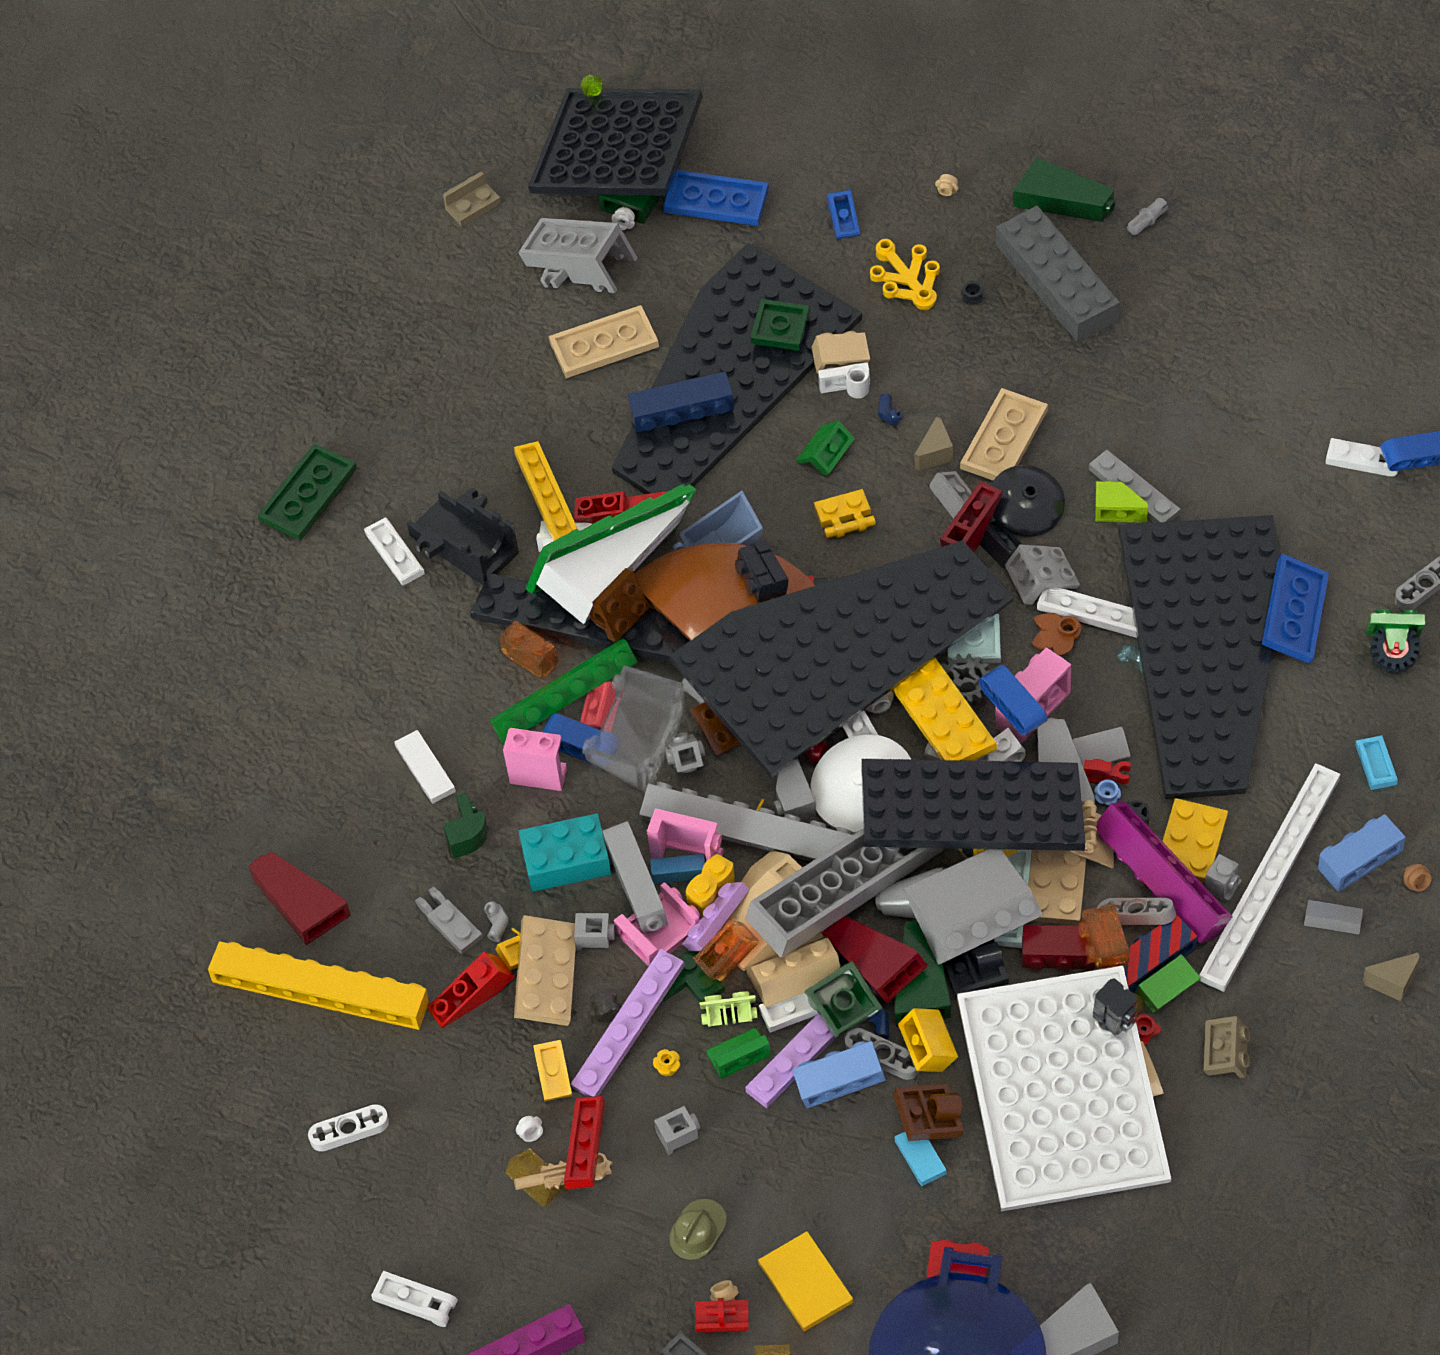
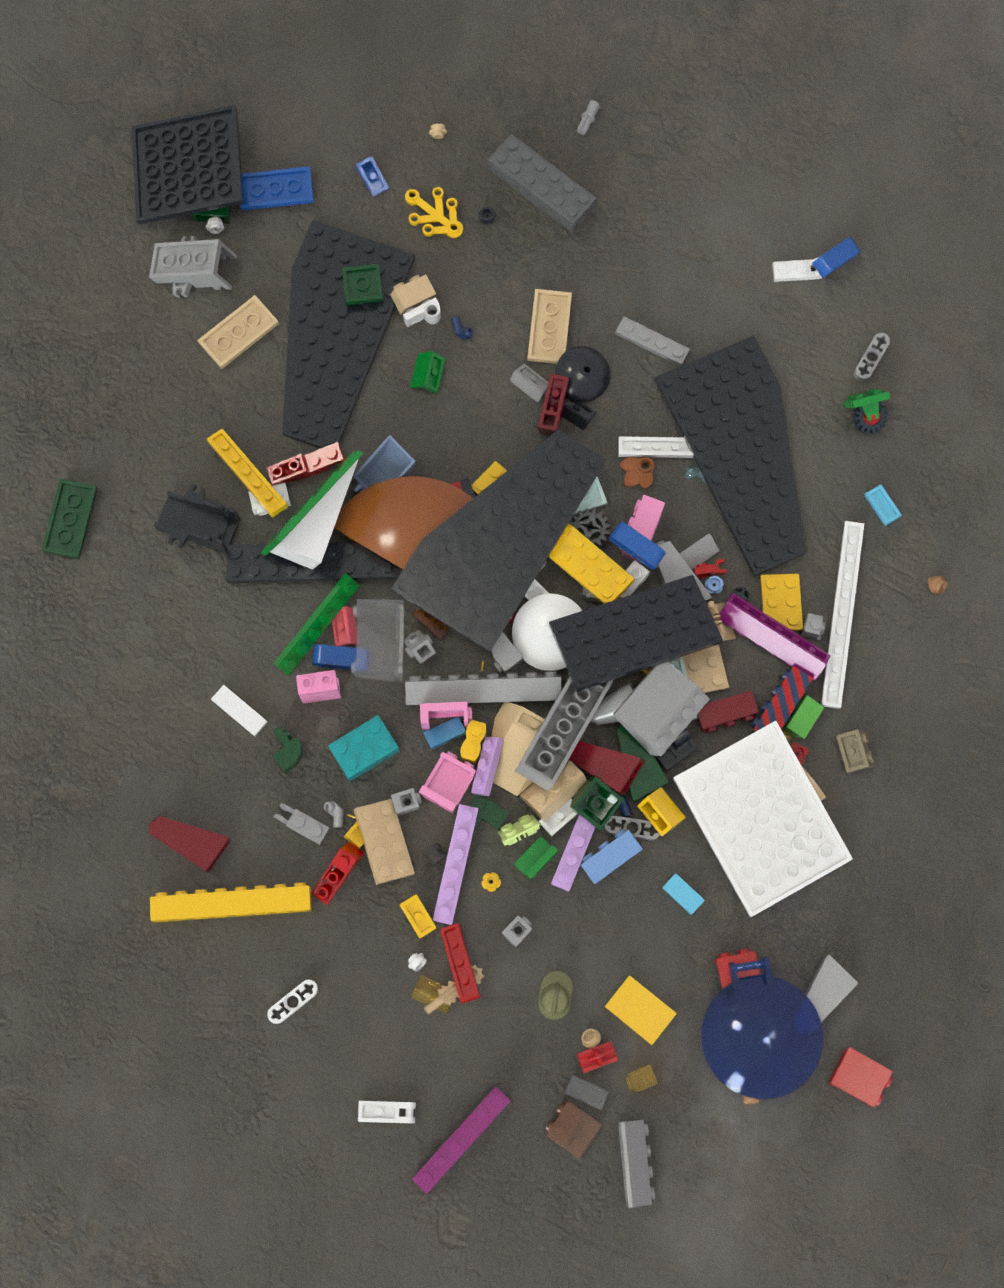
camera: 25 degrees left, 20 degrees up
white tile [364,517,425,586] -> none
dark tan bracket [443,172,501,227] -> none
clear orange brick [499,621,558,679] -> none
clear neon green plate [580,74,602,97] -> none
reddish brown plate [589,568,649,642] -> none
light grey slope [602,821,668,934] -> none
dark blue brick [628,371,734,432] -> none
clear orange brick [693,919,759,981] -> none
black brick [735,541,789,603] -> none
yellow plate [814,489,876,538] -> none
reddish brown plate [893,1084,964,1141] -> none
dark tan slope [914,417,953,471] -> none
light grey bracket [1005,545,1080,605] -> none
dark green slope [1013,157,1116,222] -> none
clear orange brick [1078,904,1130,970] -> none
black brick [1092,978,1138,1036] -> none
lime slope [1095,480,1148,522] -> none
light grey beam [1097,898,1176,925] -> none
blue plate [1262,554,1329,664] -> none
light grey slope [1304,900,1363,935] -> none
medium blue brick [1318,814,1406,892] -> none
dark tan slope [1363,952,1420,1001] -> none

